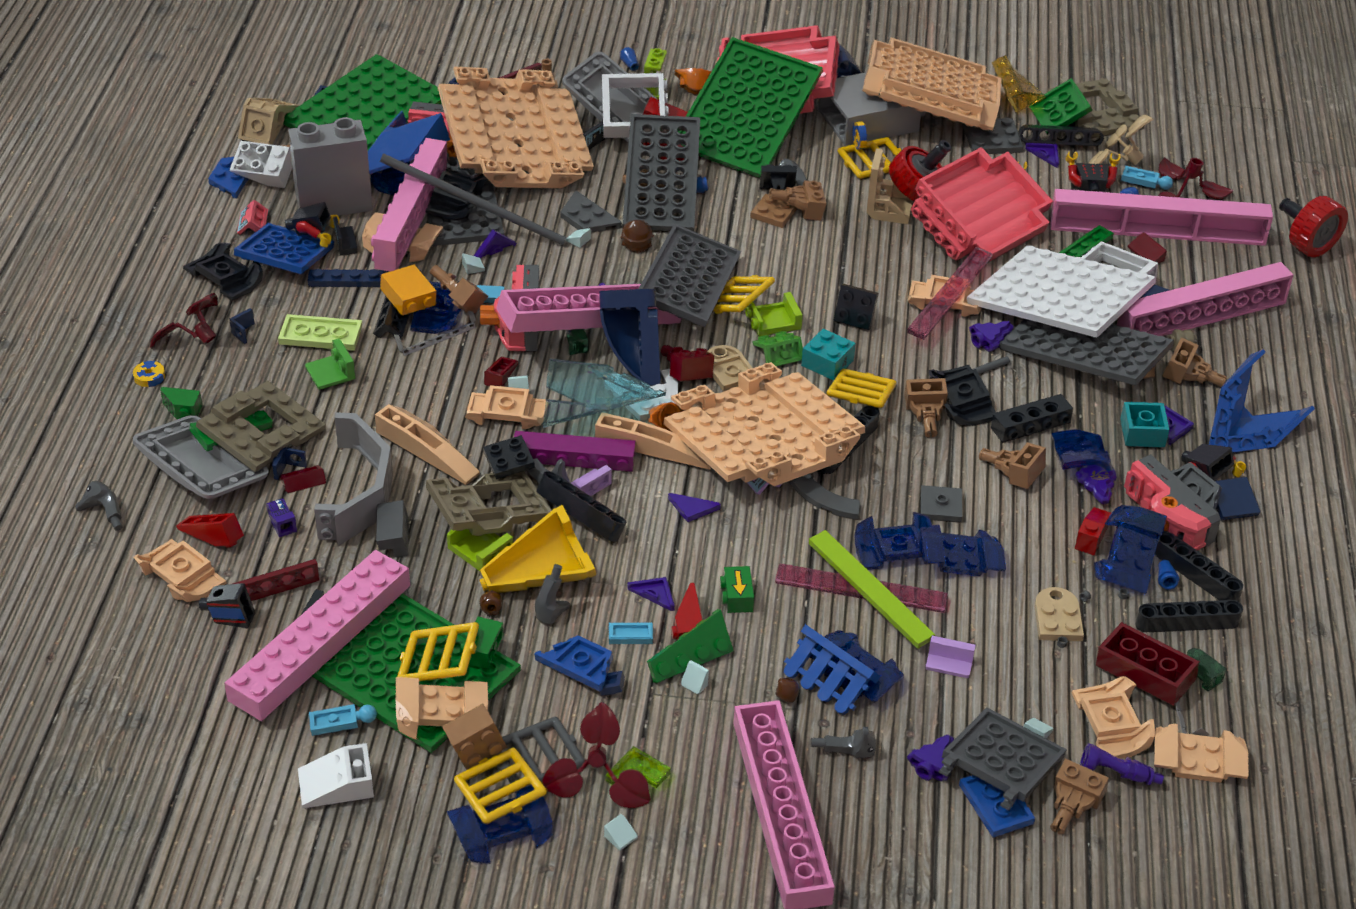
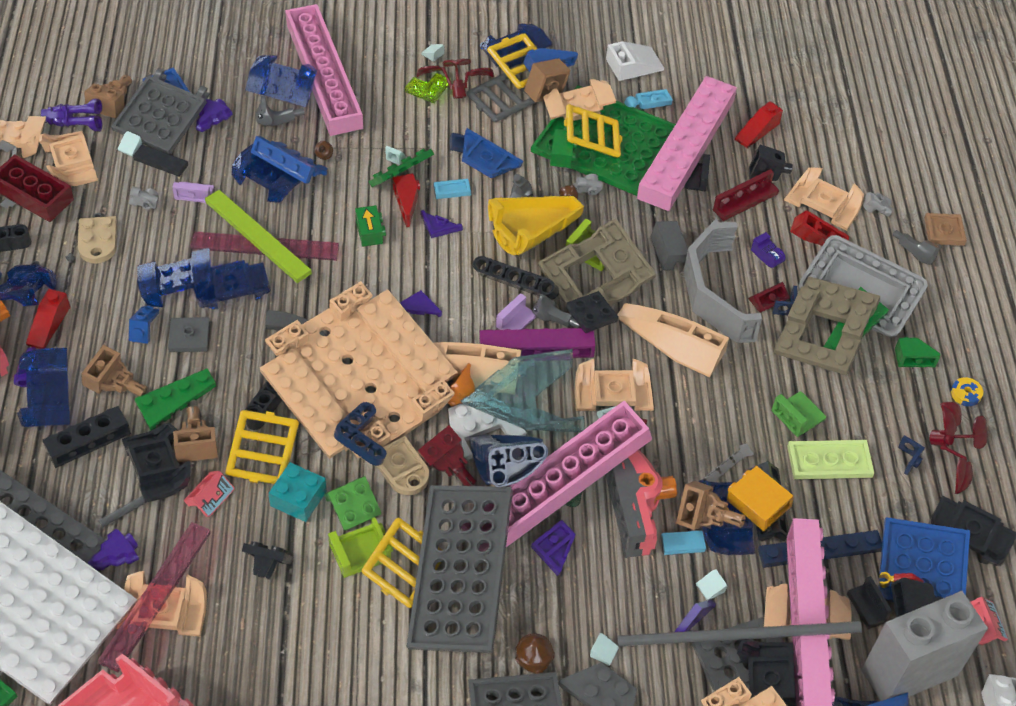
camera: 170 degrees right, 10 degrees up
none -> light grey plate [129,186,159,209]
none -> blue bracket [129,306,159,344]
none -> black tile [133,145,188,177]
none -> green wing [134,368,216,431]
none -> coral panel [183,471,235,517]
none -> clear blue piece [245,55,318,107]
none -> dark blue beam [334,402,387,466]
none -> blue slope [523,48,579,72]
none -> light grey plate [573,174,603,195]
none -> red slope [734,101,783,148]
none -> light grey plate [863,192,892,216]
none -> medium nougat plate [924,213,967,246]

